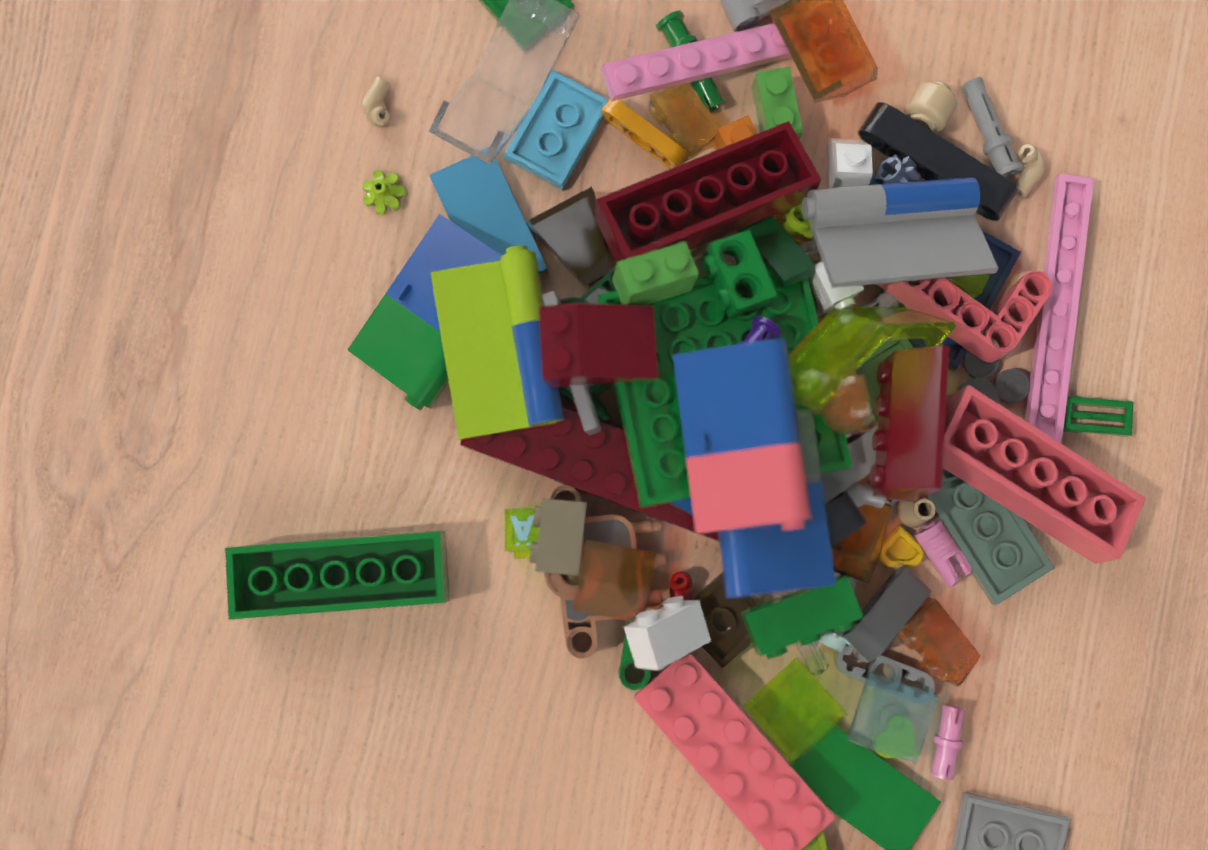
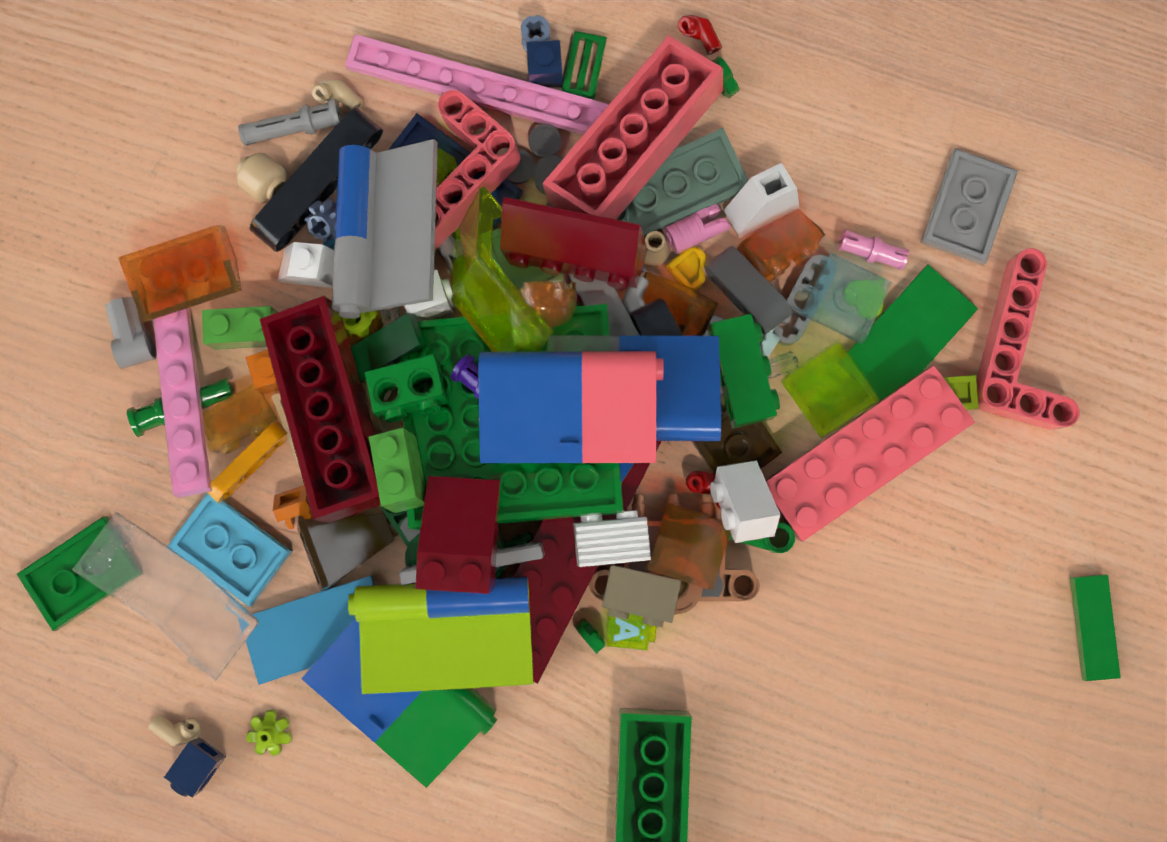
camera: 85 degrees left, 0 degrees up
none -> dark blue brick [164,737,226,798]
none -> orange tile [273,486,312,530]
none -> sand blue bush [521,15,551,53]
none -> dark blue brick [526,40,563,88]
none -> white brick [573,510,651,567]
none -> green tile [573,618,605,654]
none -> red arm [678,15,722,55]
none -> green tile [712,56,740,99]
none -> white slope [724,163,800,238]

